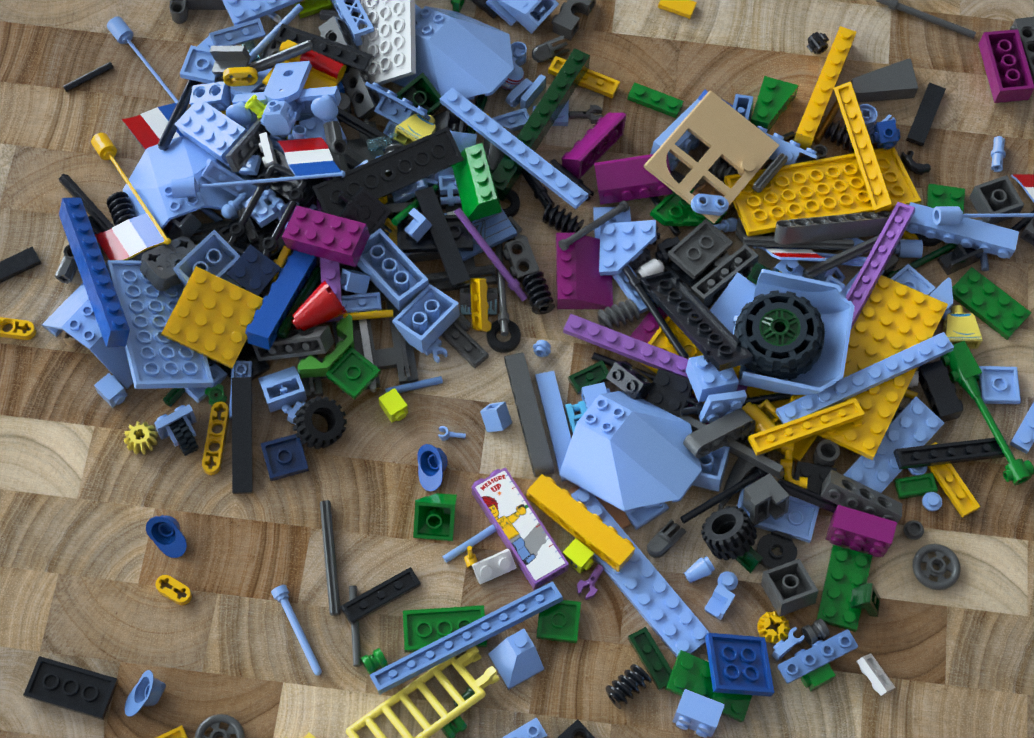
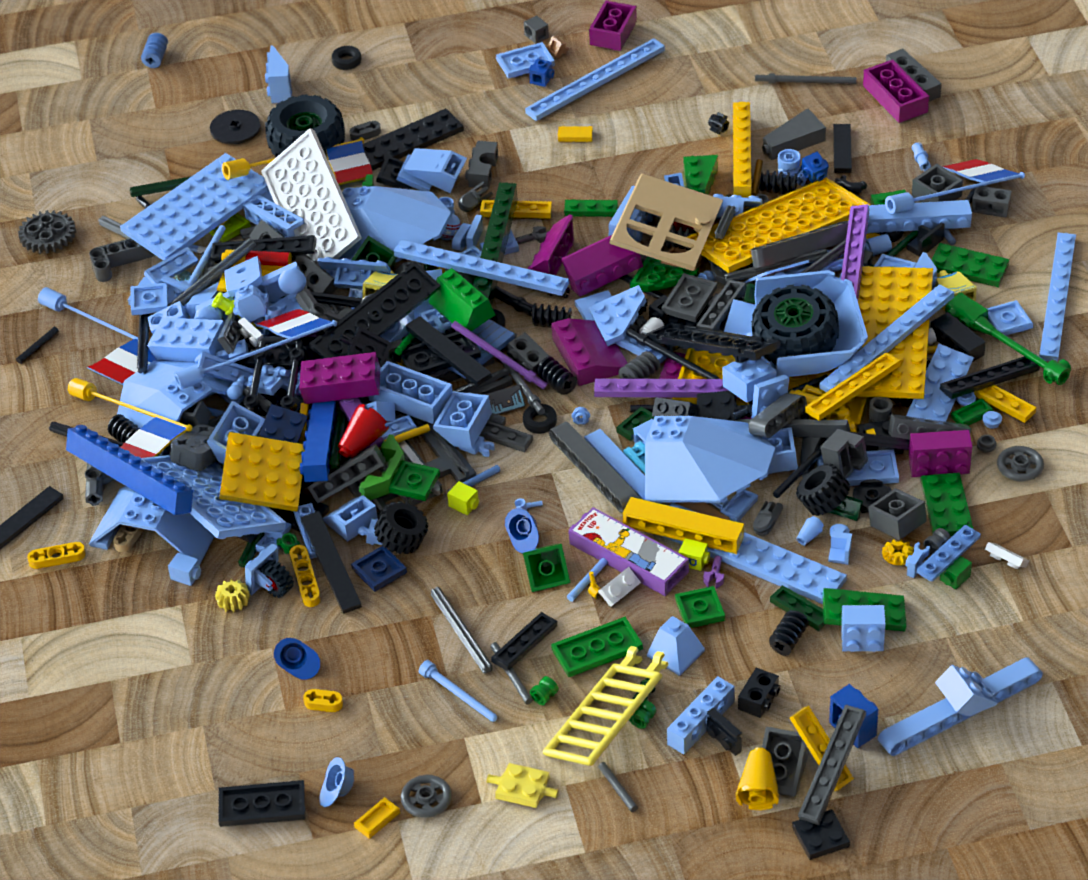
camera: 15 degrees left, 20 degrees down
dark grey panel [210,46,251,74] -> none
yellow beam [223,67,258,86] -> none
clear light blue bar [366,133,400,152] -> none
medium blue plate [370,581,563,695] -> none
light blue panel [404,208,432,242] -> none
yellow plate [470,278,492,332] -> none
light blue panel [480,402,512,432] -> none
dark grey bar [558,200,629,251] -> none
light blue plate [691,194,729,216] -> none
blue plate [705,633,774,697] -> none
yellow plate [834,81,893,213] -> none
dark green slope [850,583,881,617] -> none

